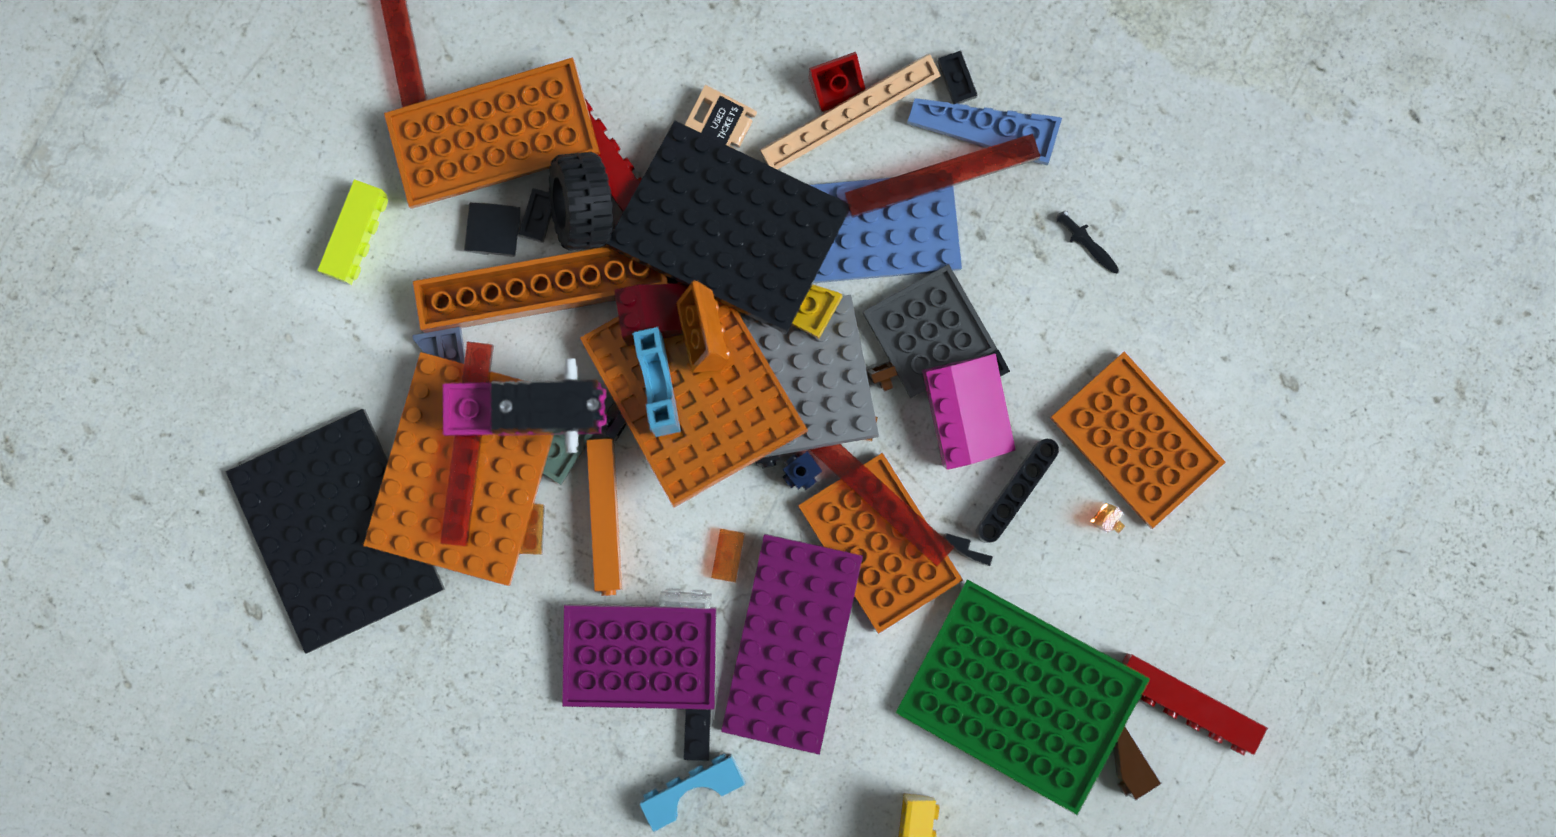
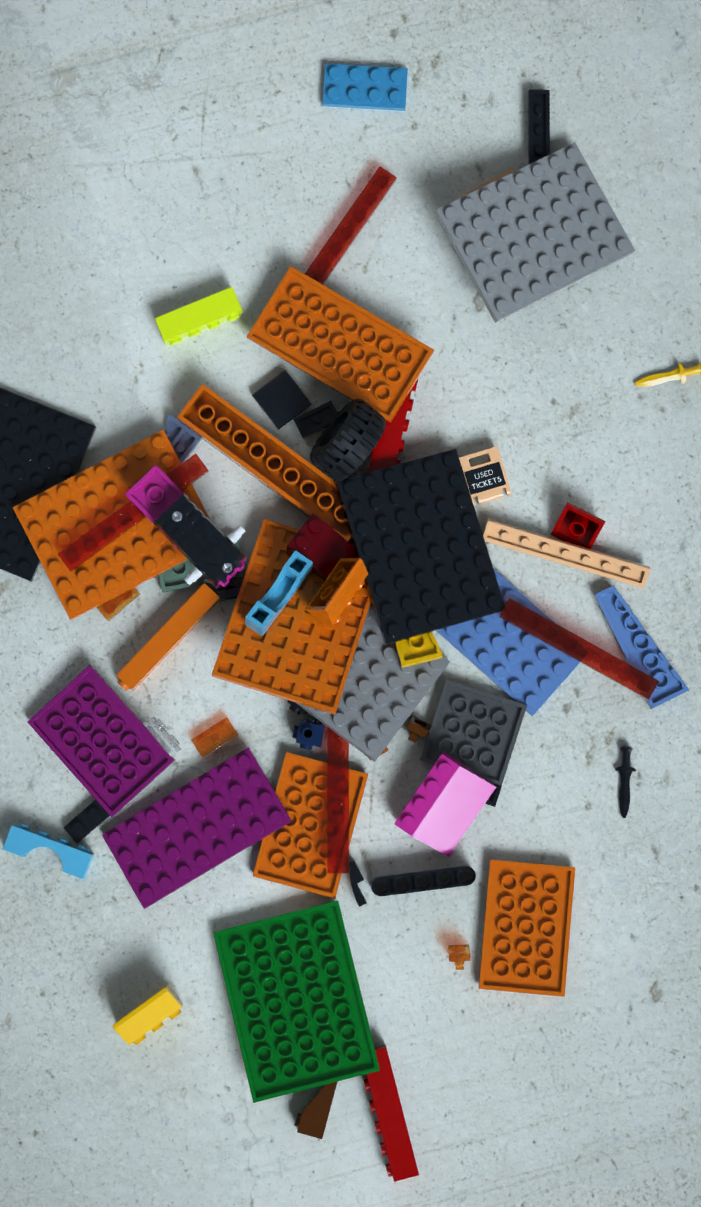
camera: 45 degrees right, 0 degrees up
black plate [937,50,978,104] -> none

